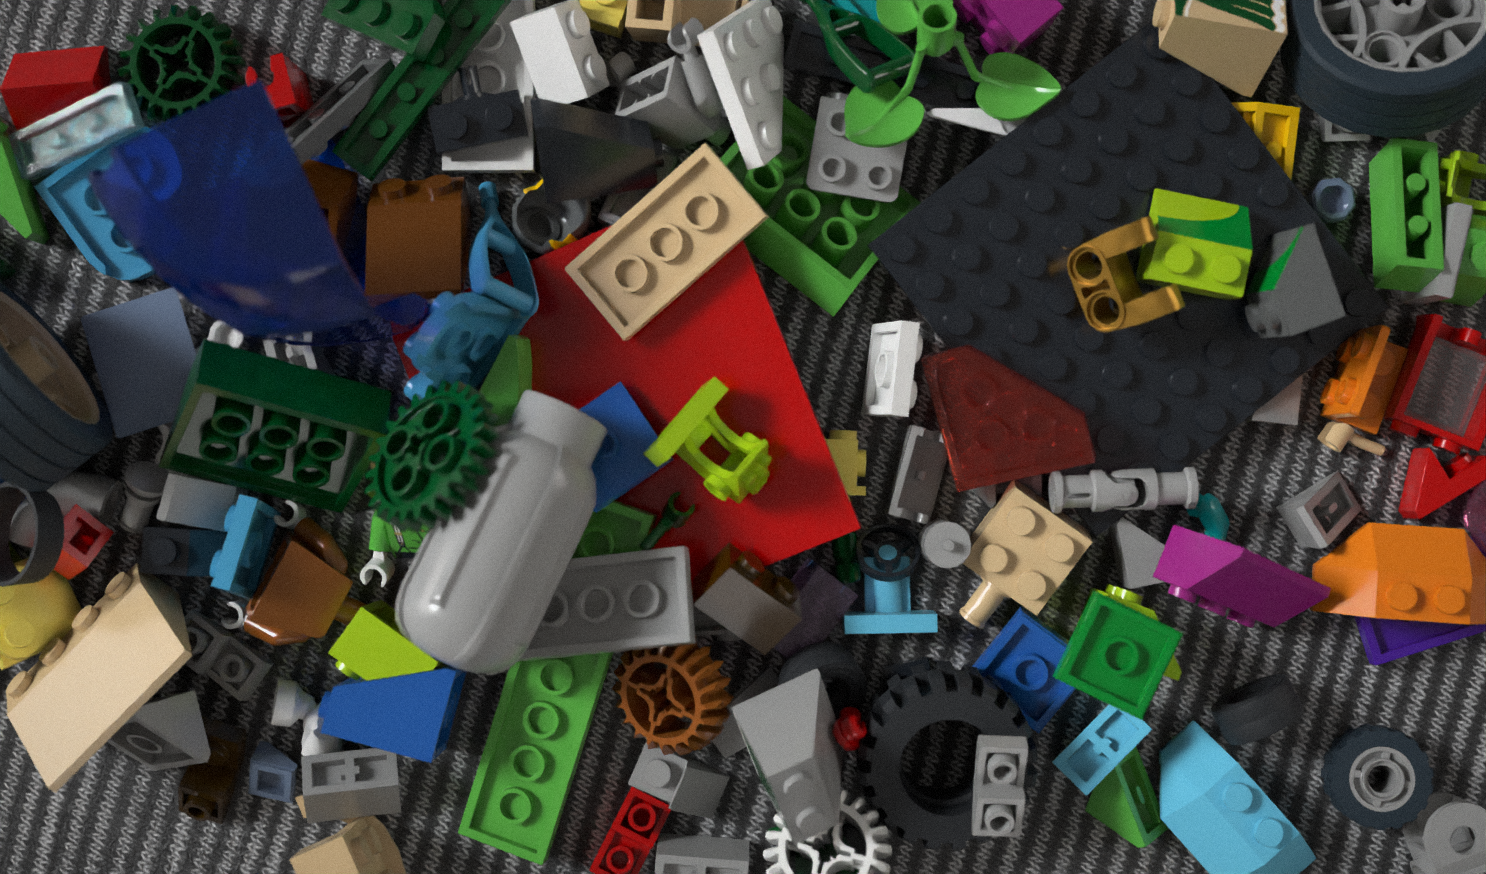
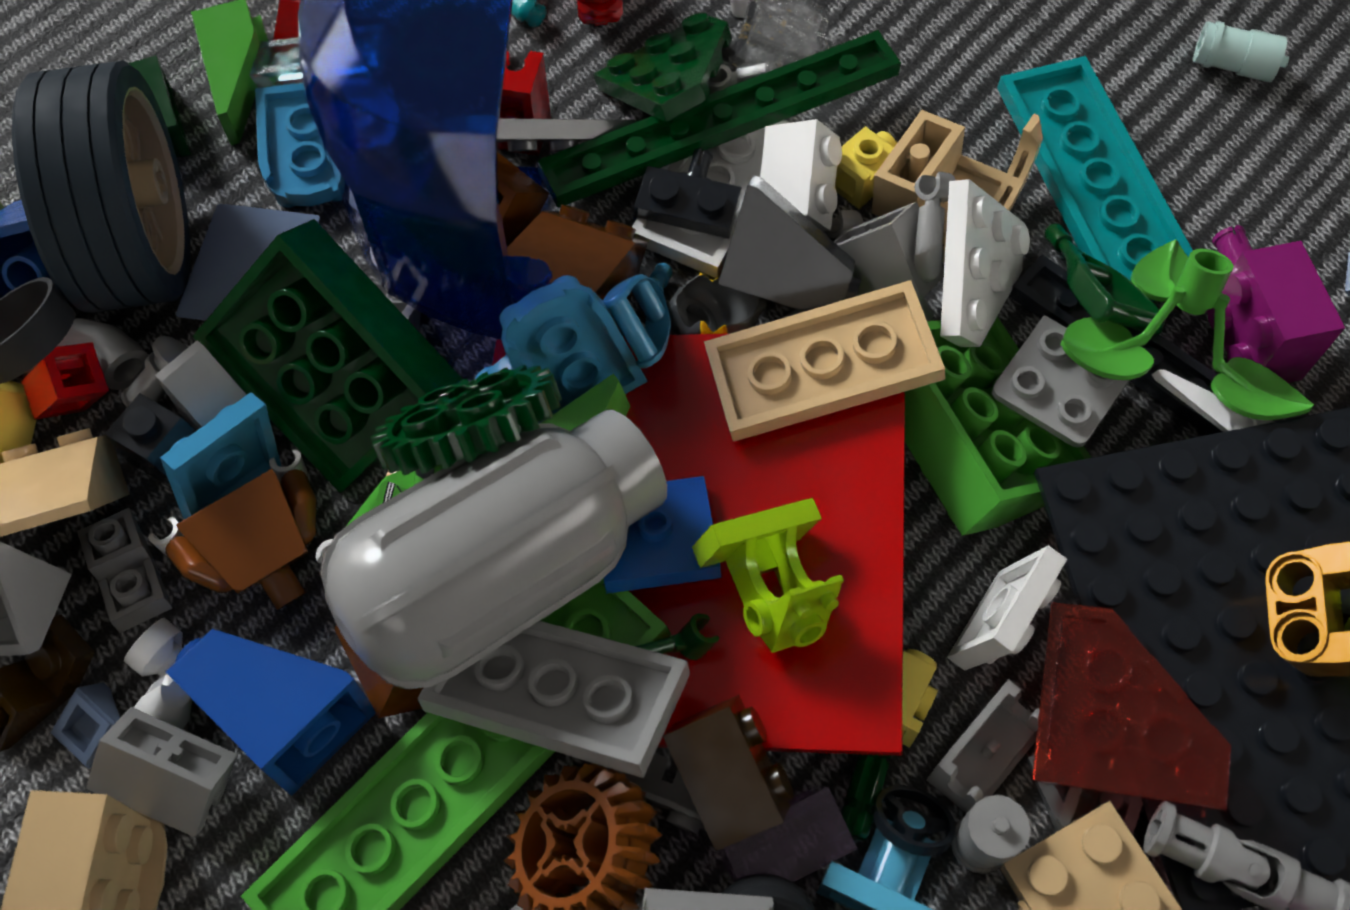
camera: 25 degrees right, 25 degrees down
lime slope [328,599,444,681] -> none

